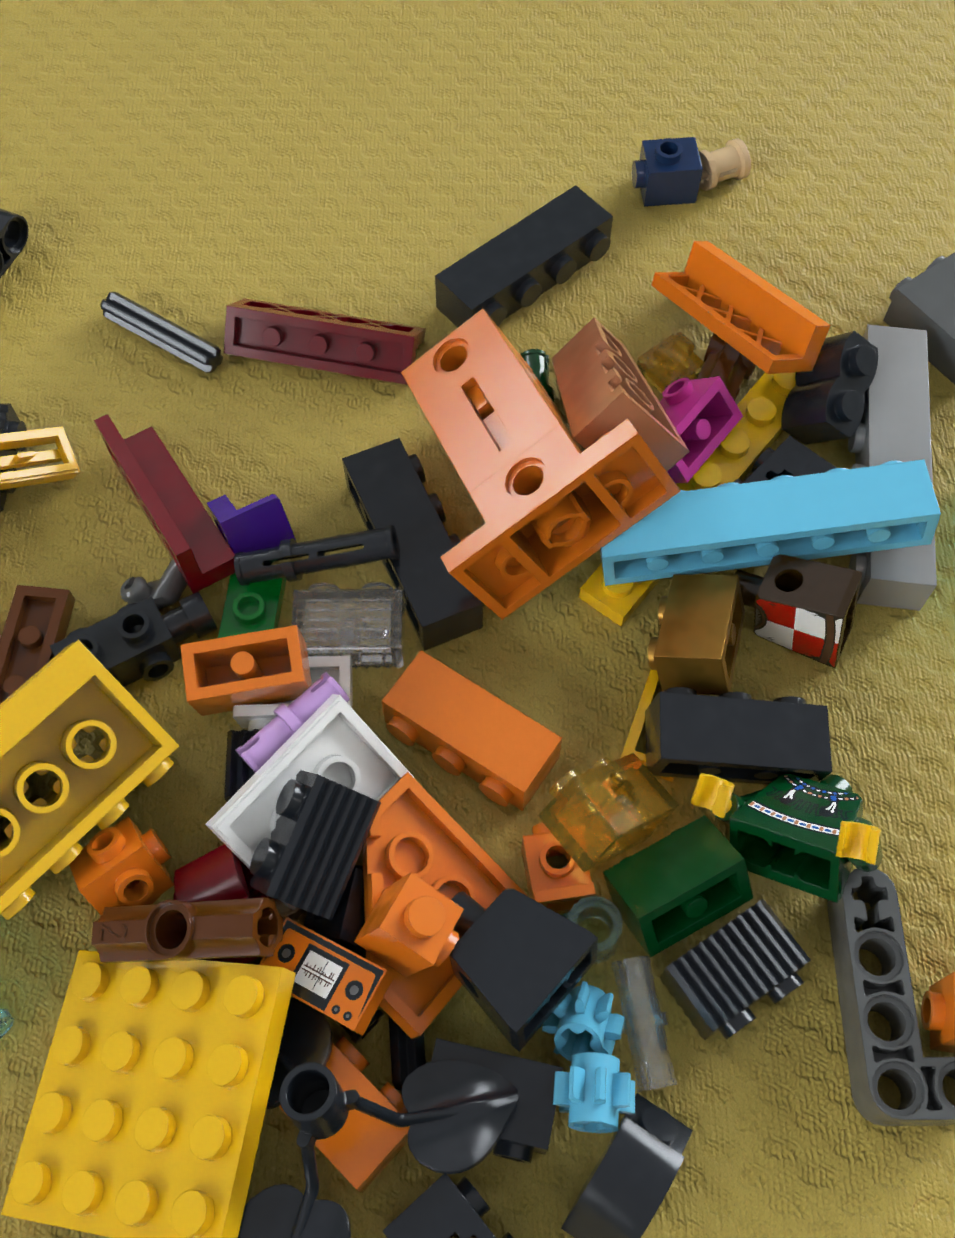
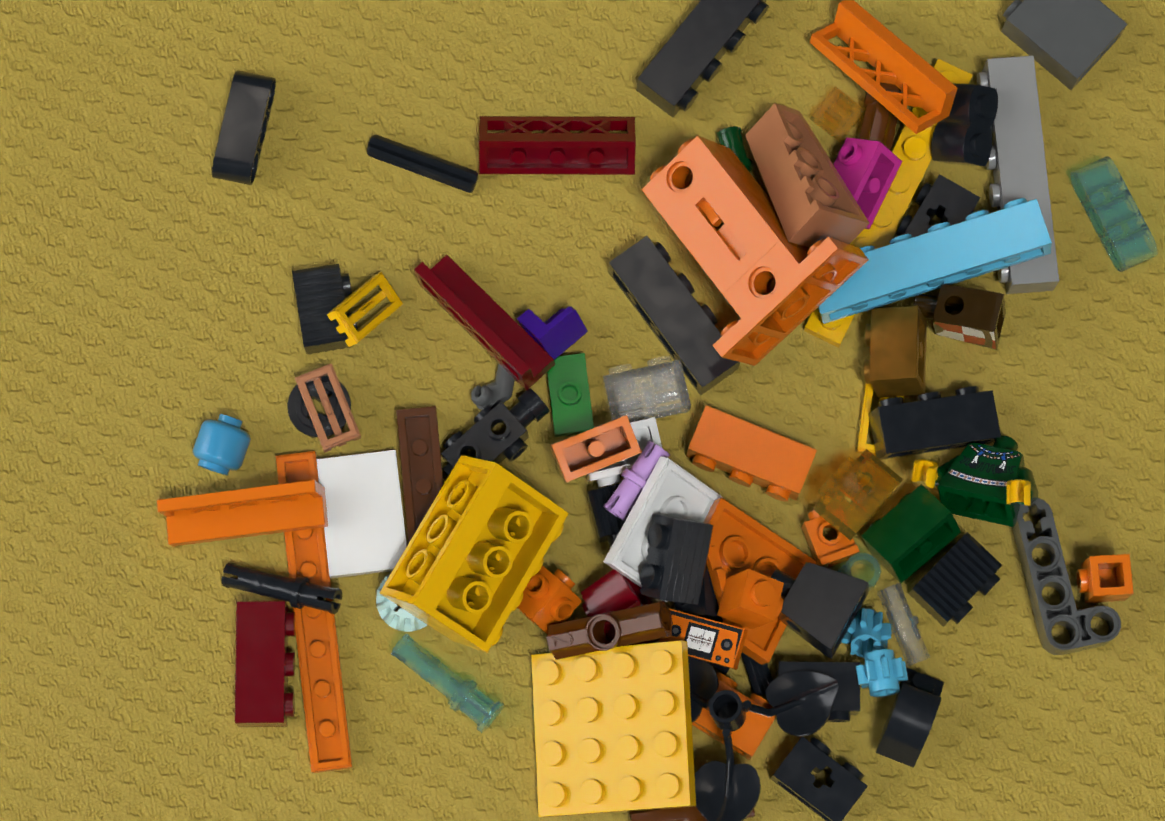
camera: 15 degrees left, 15 degrees up
black pin [234,525,400,586] -> none

